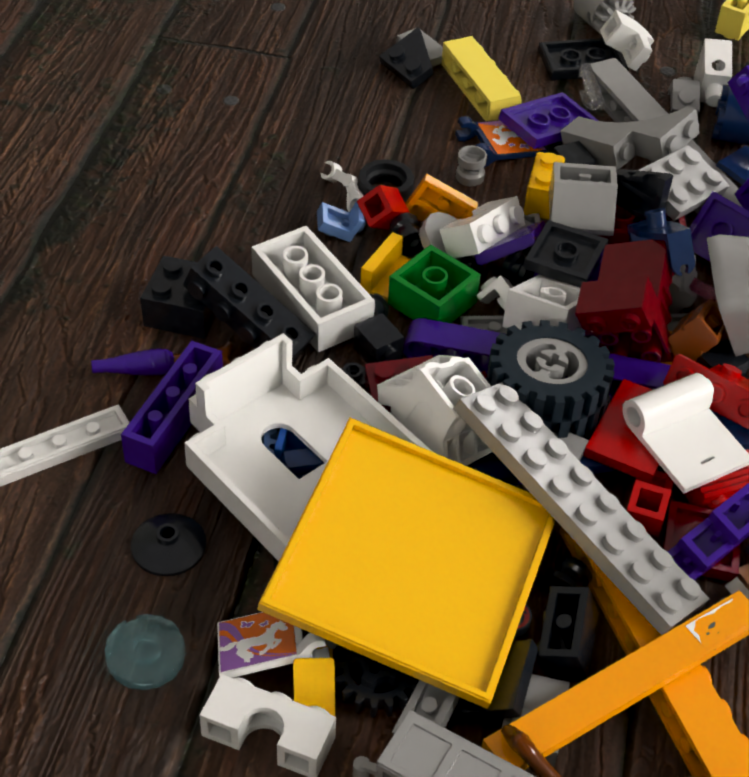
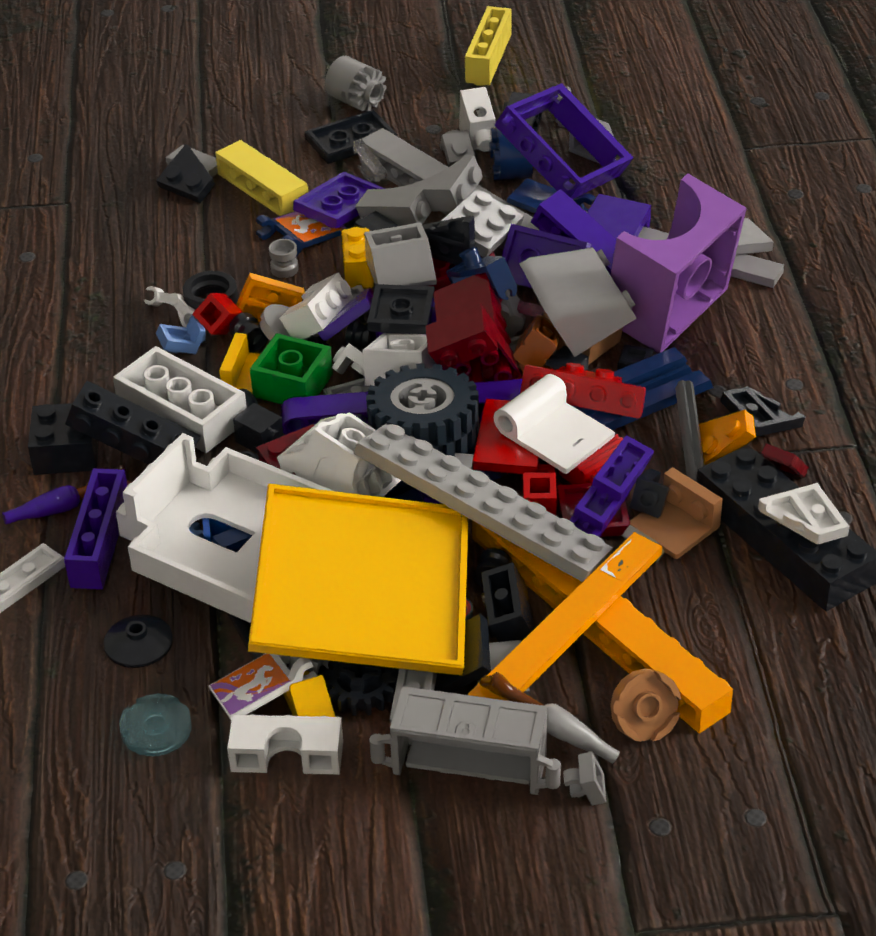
camera: 15 degrees left, 5 degrees down
white brick [600,10,654,71] -> none

